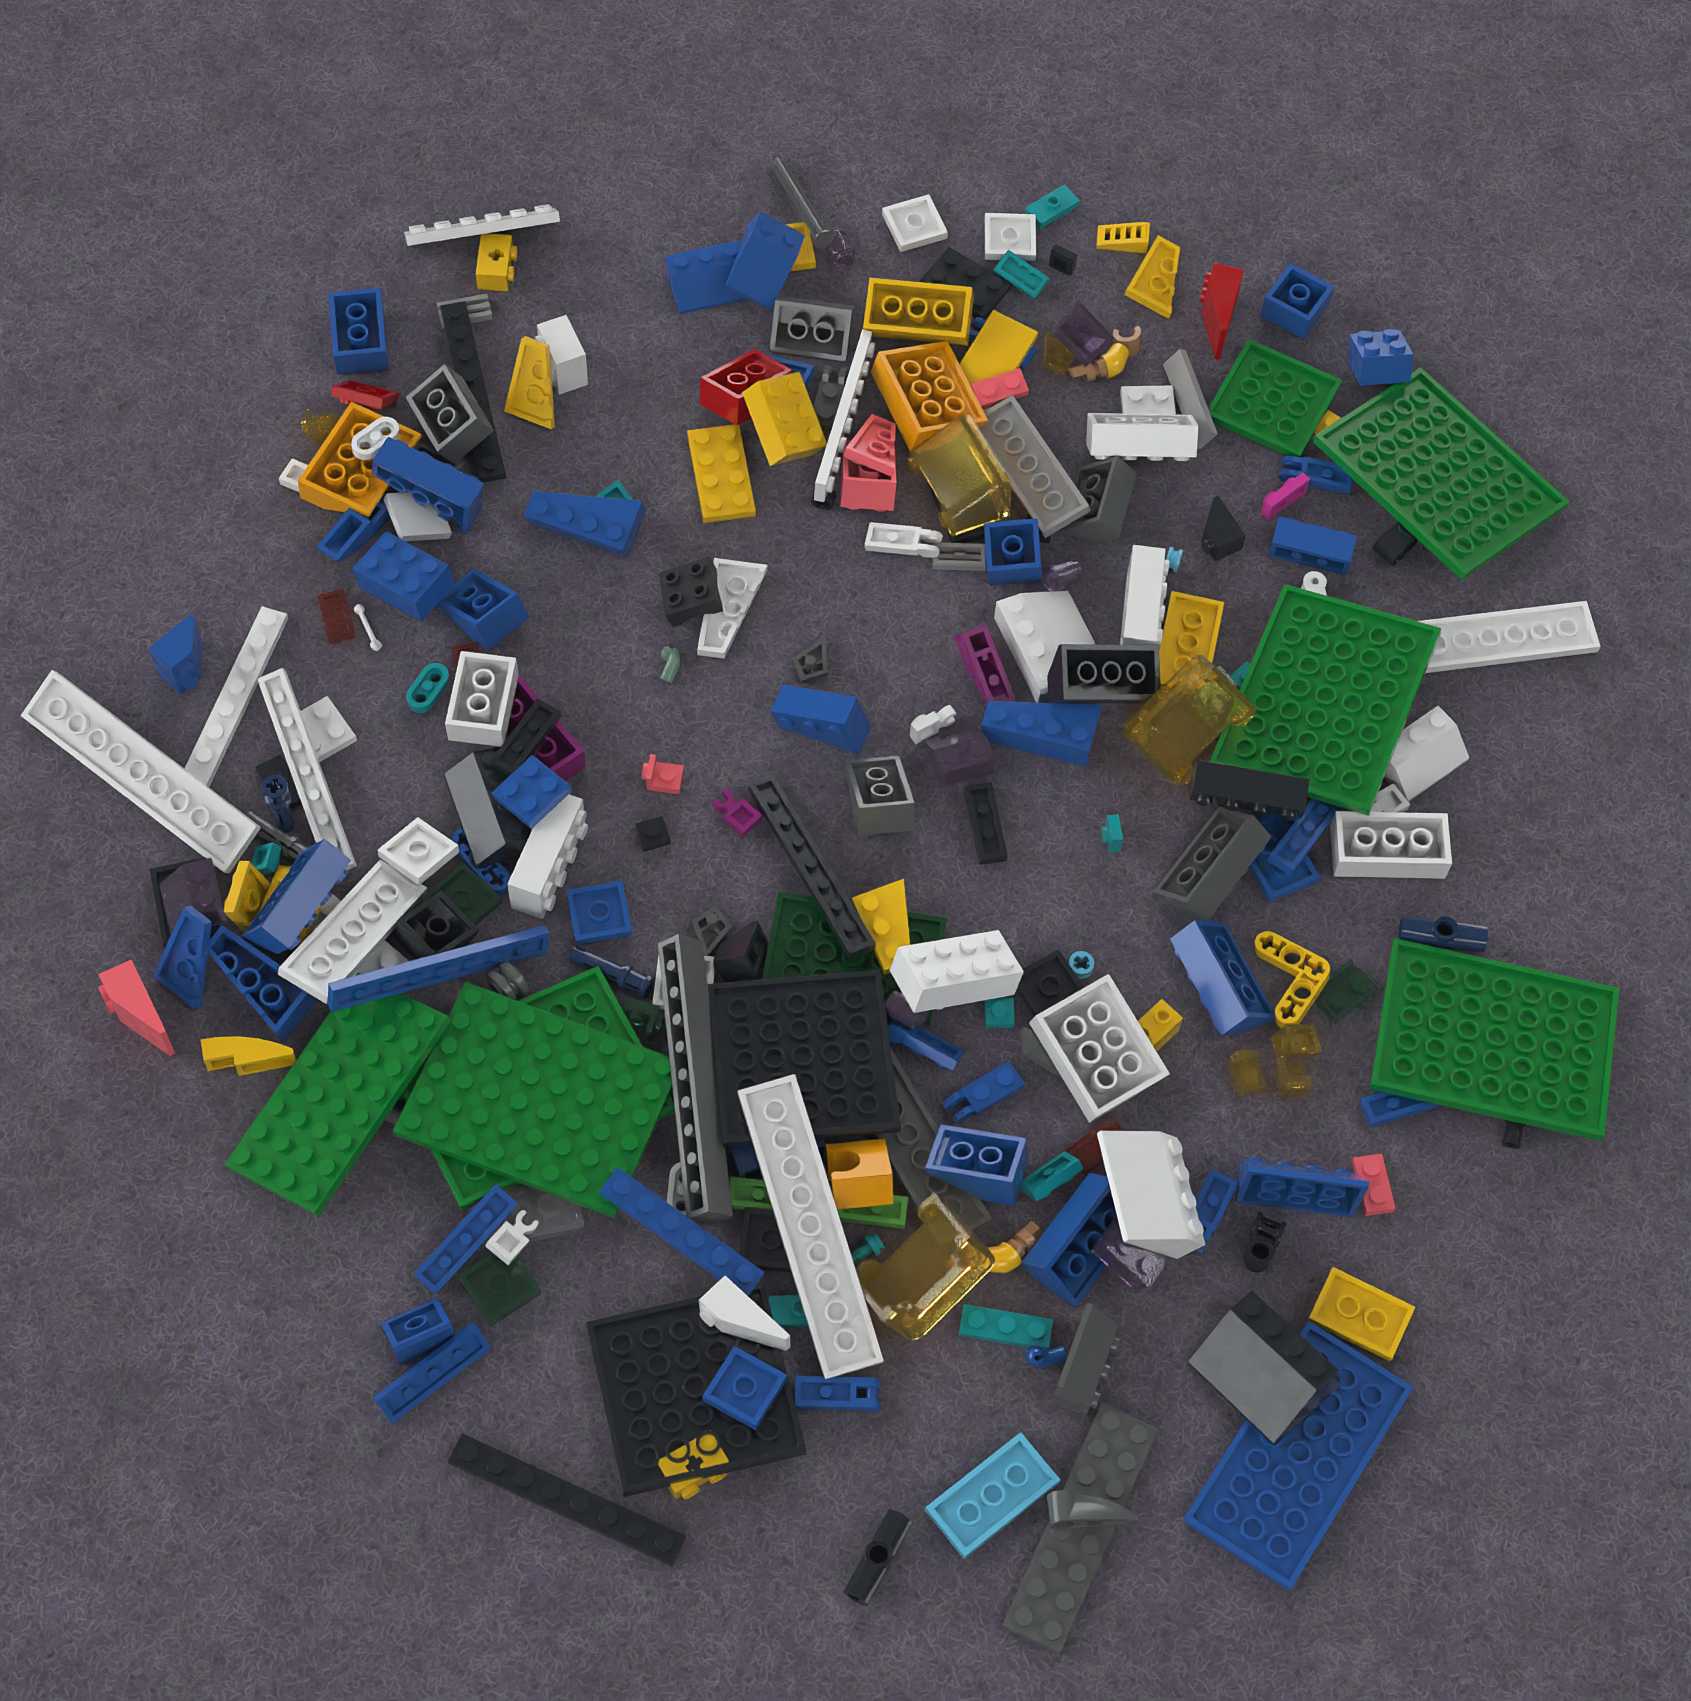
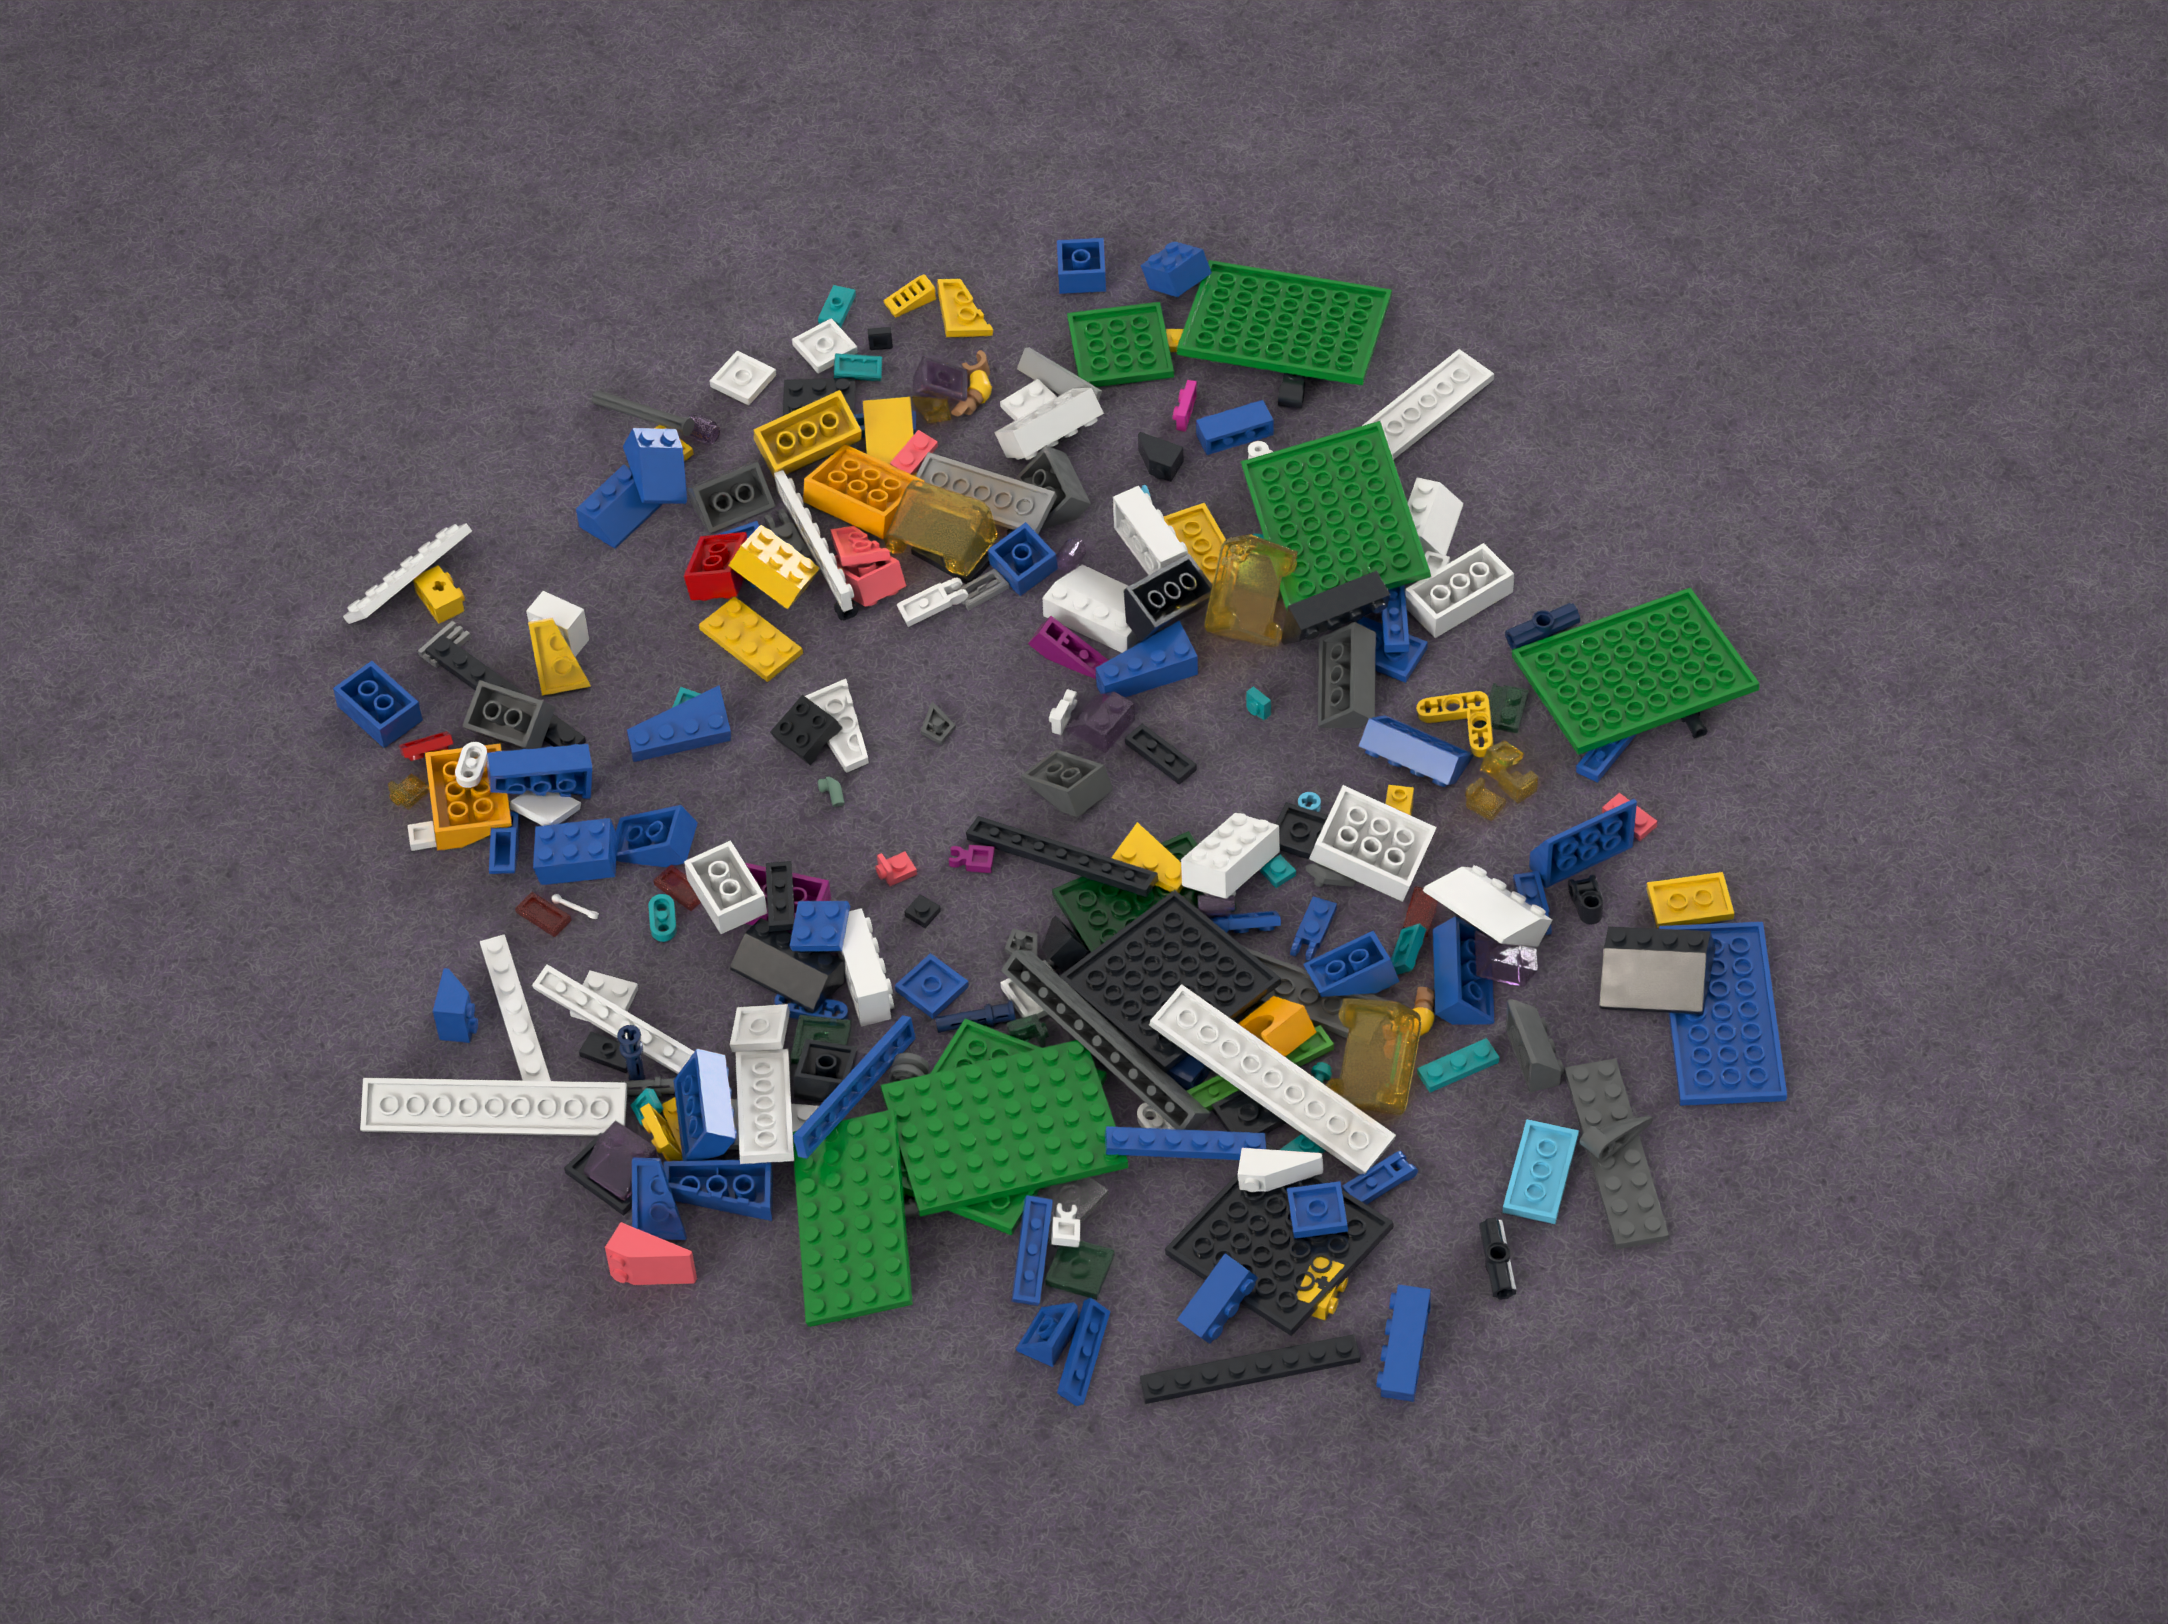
camera: 30 degrees left, 10 degrees down
yellow slope [201,1036,296,1076] -> none
blue wedge [771,685,871,754] -> none
blue arm [1025,1345,1067,1369] -> none
red slope [1199,262,1244,360] -> none
blue hinge [1278,455,1353,495] -> none
none -> blue brick [1177,1253,1258,1344]
none -> blue wedge [1376,1284,1431,1402]

